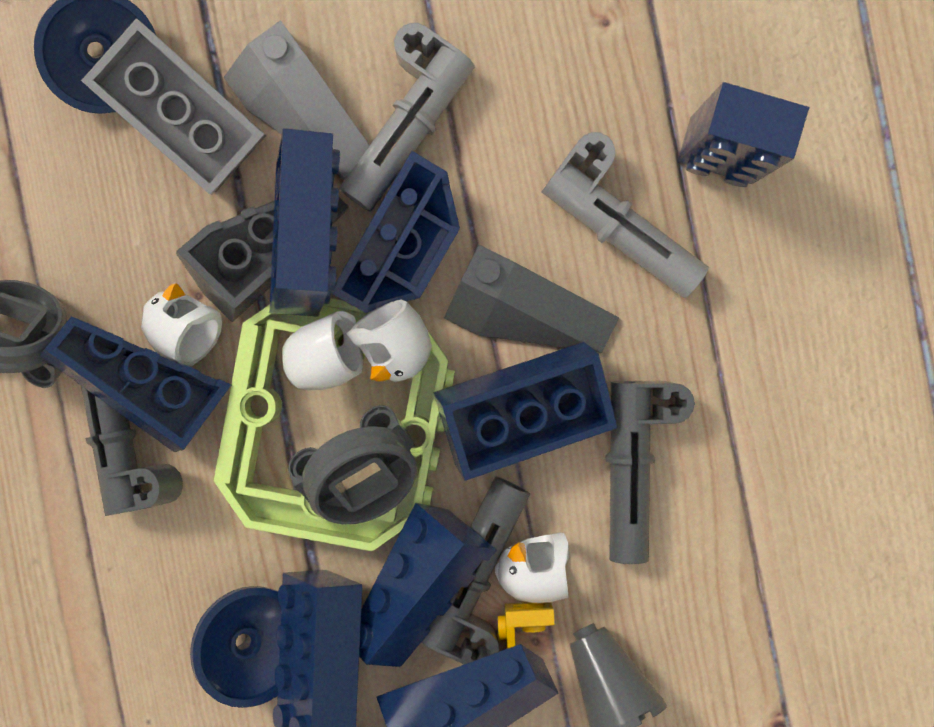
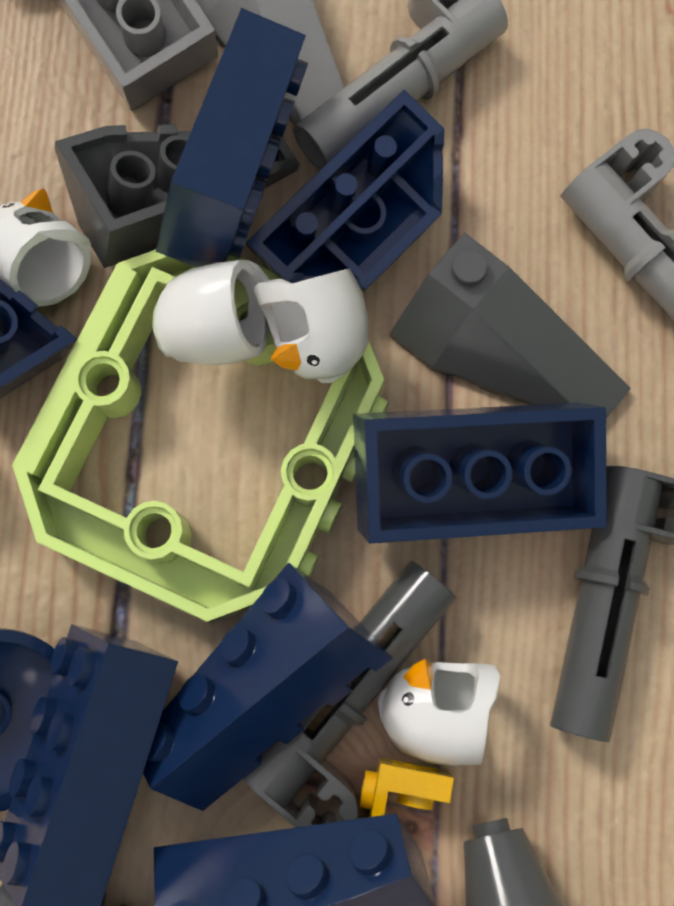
camera: 25 degrees right, 10 degrees down
dark grey piece [288,405,417,524] -> none

